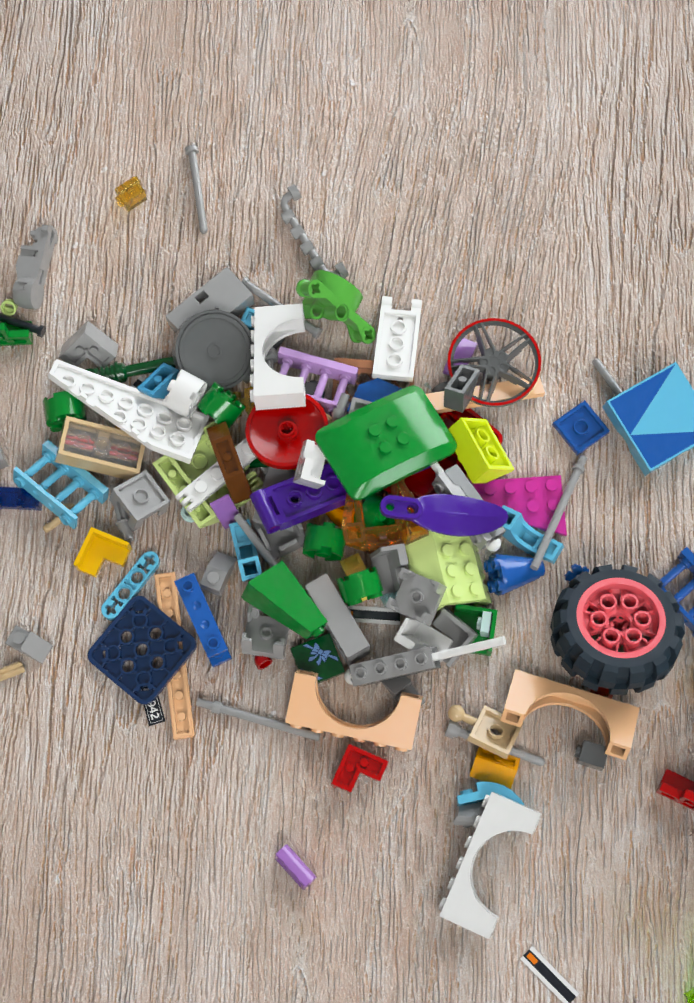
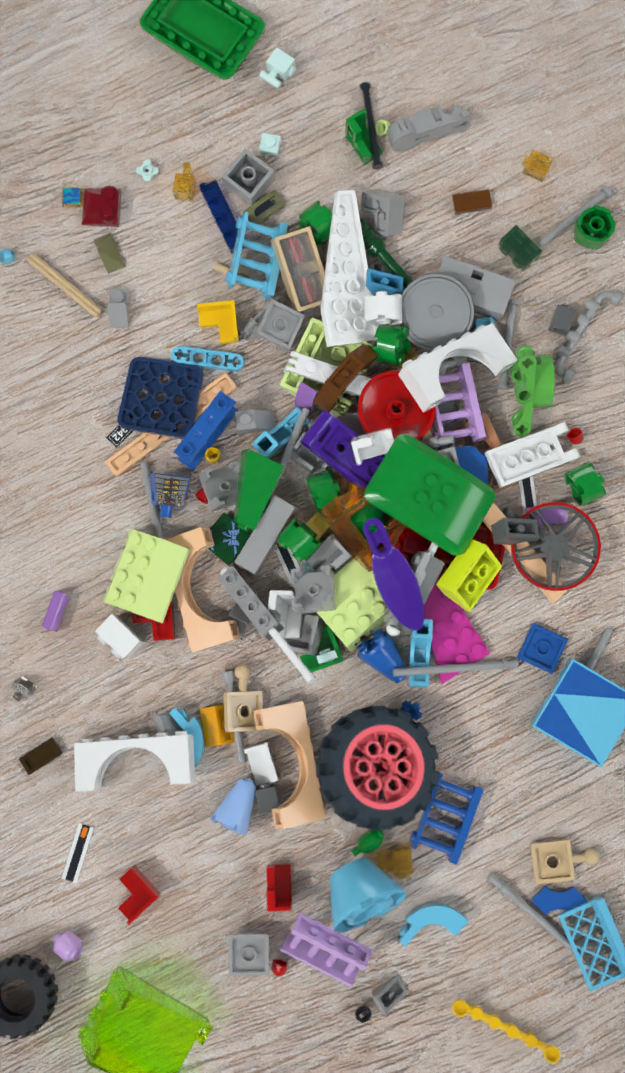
camera: 60 degrees right, 10 degrees up
none -> clear smoke tile [11,676,38,701]
none -> dark brown tile [19,737,63,775]
none -> white brick [95,614,145,659]
none -> yellowish green slope [102,529,190,623]
none -> red panel [118,865,161,925]
none -> torso [150,473,190,518]
none -> yellow hinge [205,447,221,464]
none -> light blue cone [210,777,257,836]
none -> olive slope [243,190,286,224]
none -> white panel [244,742,279,786]
none -> green plant [351,829,385,857]
none -> reddish brown tile [452,189,492,215]
none -> clear green brick [498,225,542,271]
none -> sticker [519,476,537,515]
none -> dark grey brick [548,304,576,336]
none -> green brick [564,461,606,506]
none -> red hinge [567,428,584,445]
none -> green brick [574,205,616,250]

